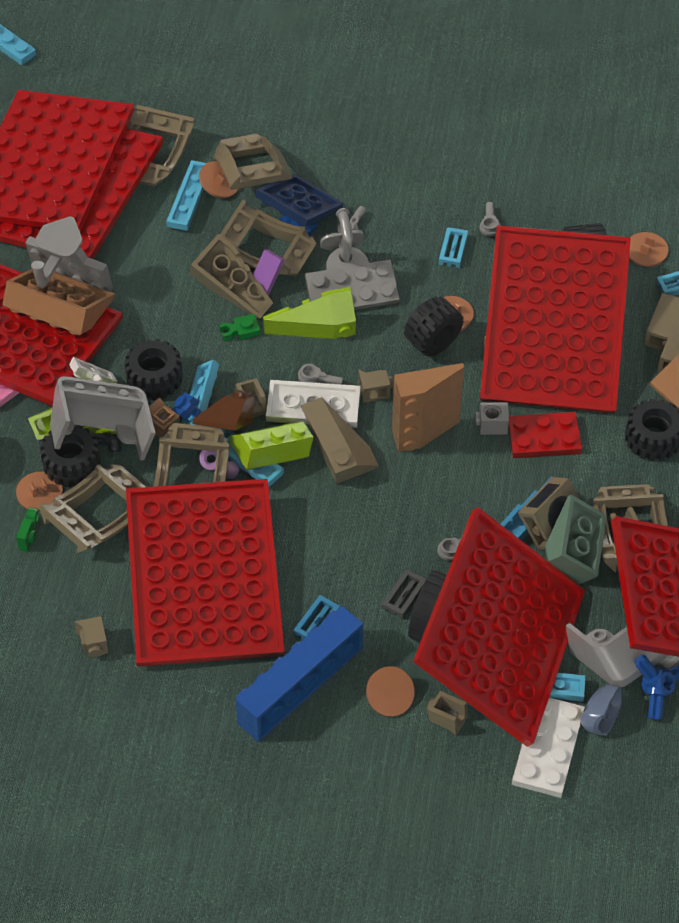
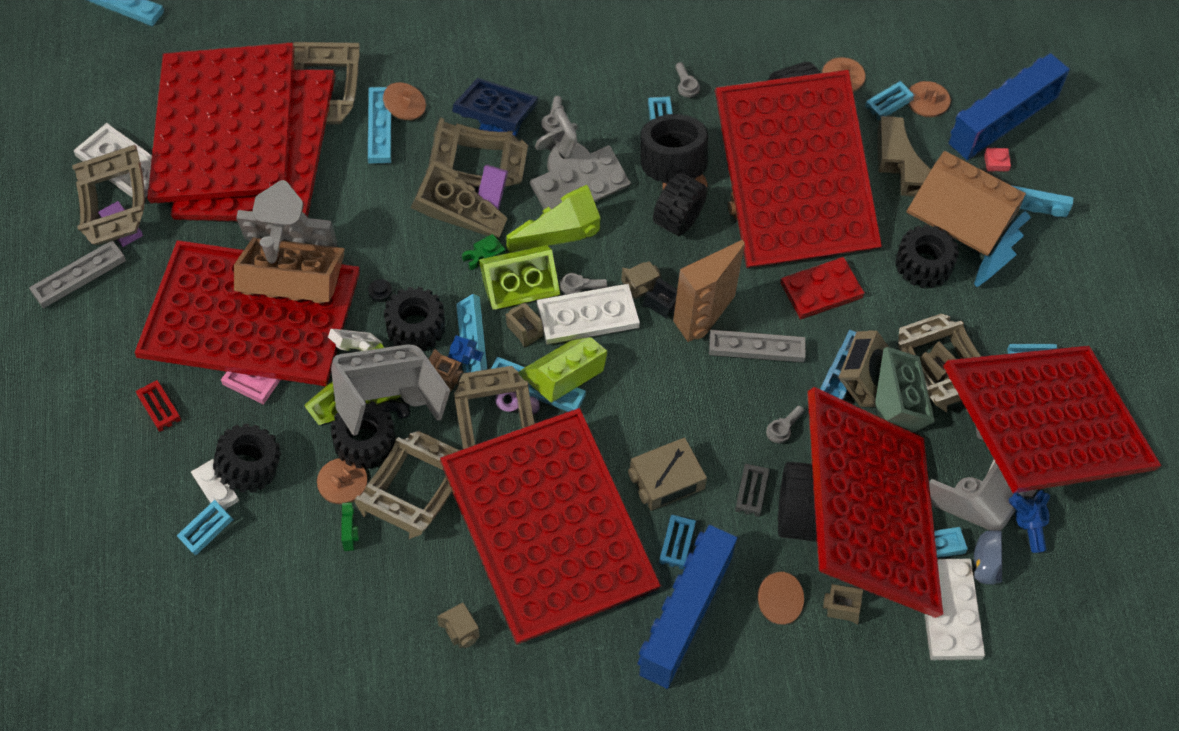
camera: 20 degrees left, 5 degrees up
reddish brown slope [192,390,255,430] -> none
dark tan wedge [213,134,292,190] -> none
dark tan wedge [301,397,379,484] -> none
light grey brick [475,403,509,435] -> none
none -> black plate [368,279,392,302]
none -> lime slope [479,245,560,310]
none -> dark tan brick [628,437,707,511]
none -> black tyre [640,114,708,183]
none -> black window [642,278,677,318]
none -> light grey plate [709,330,805,362]

